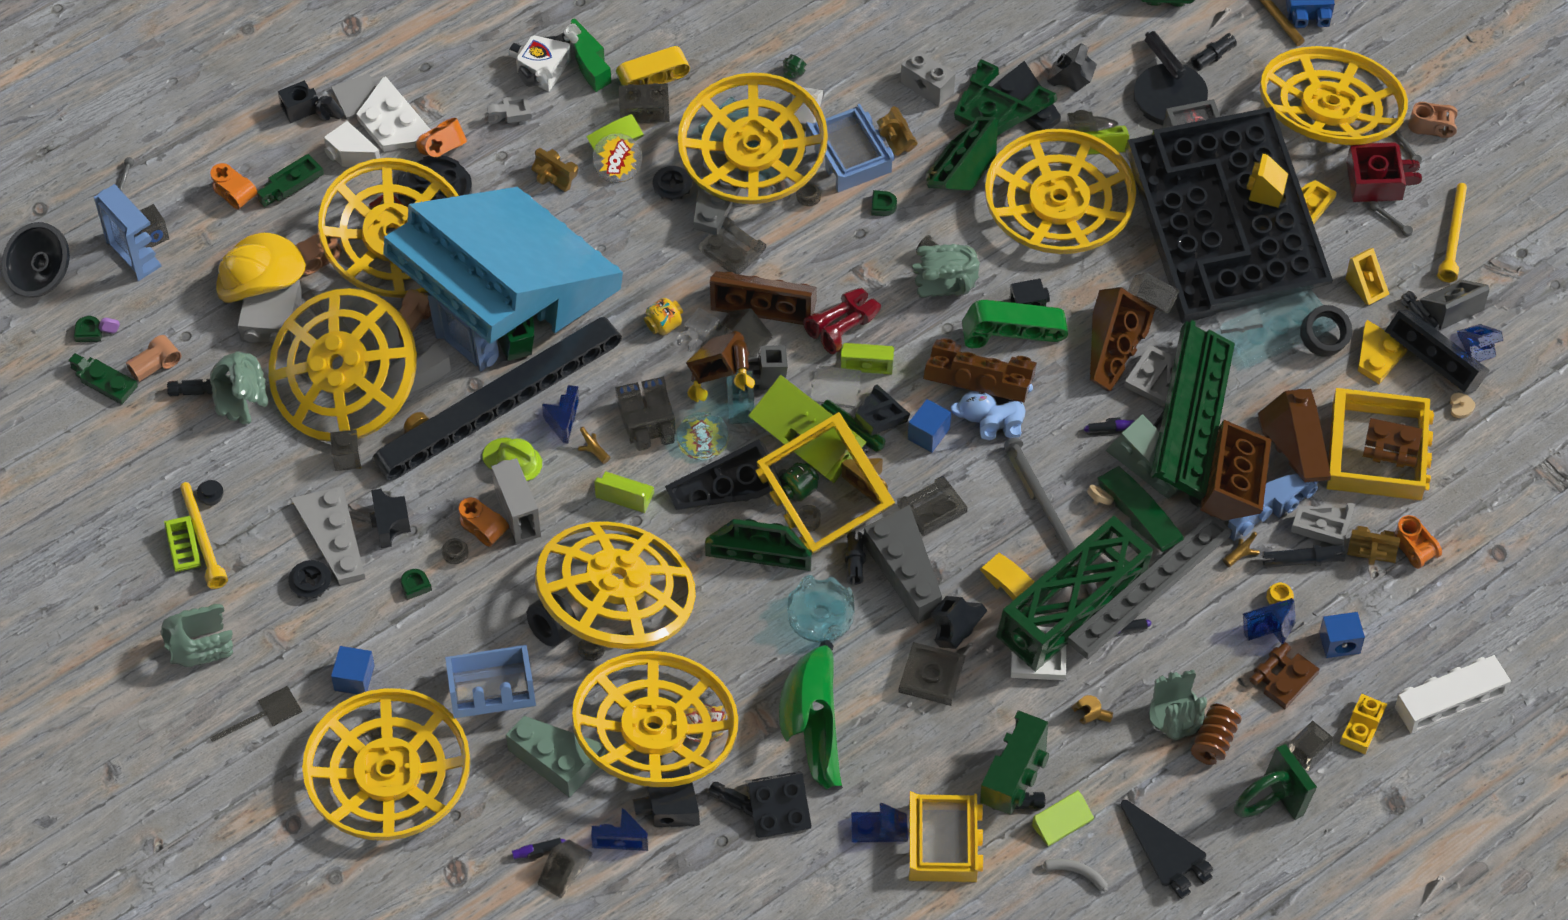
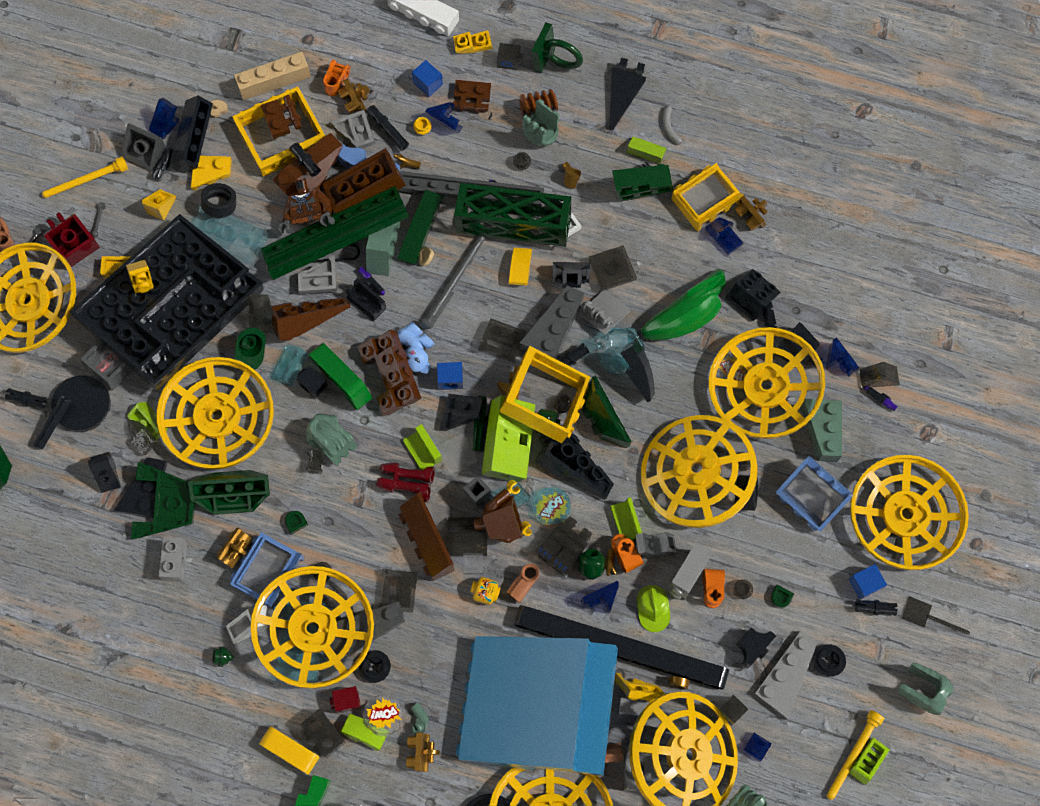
camera: 130 degrees left, 15 degrees up
black plate [197,480,224,506] -> none
none -> tan brick [234,52,311,100]
none -> dark green piece [234,327,266,370]
none -> clear light blue slope [271,344,308,386]
none -> torso [278,179,335,234]
none -> black pin [289,142,321,177]
none -> dark red brick [329,686,361,714]
none -> black hinge [346,278,386,321]
none -> sand green arm [411,703,429,734]
none -> nougat piece [506,564,539,603]
none -> clear smoke plate [513,152,531,170]
none -> light grey hinge [578,289,631,335]
none -> dark green head [579,549,605,580]
none -> clear plate [594,333,628,354]
none -> orange piece [611,534,643,574]
none -> yellow wing [614,673,665,703]
none -> black slope [620,339,655,403]
none -> dark grey brick [635,532,677,559]
none -> pearl gold hips [735,196,768,231]
none -> clear blue tile [743,732,772,762]
none -> black pin [855,599,898,616]

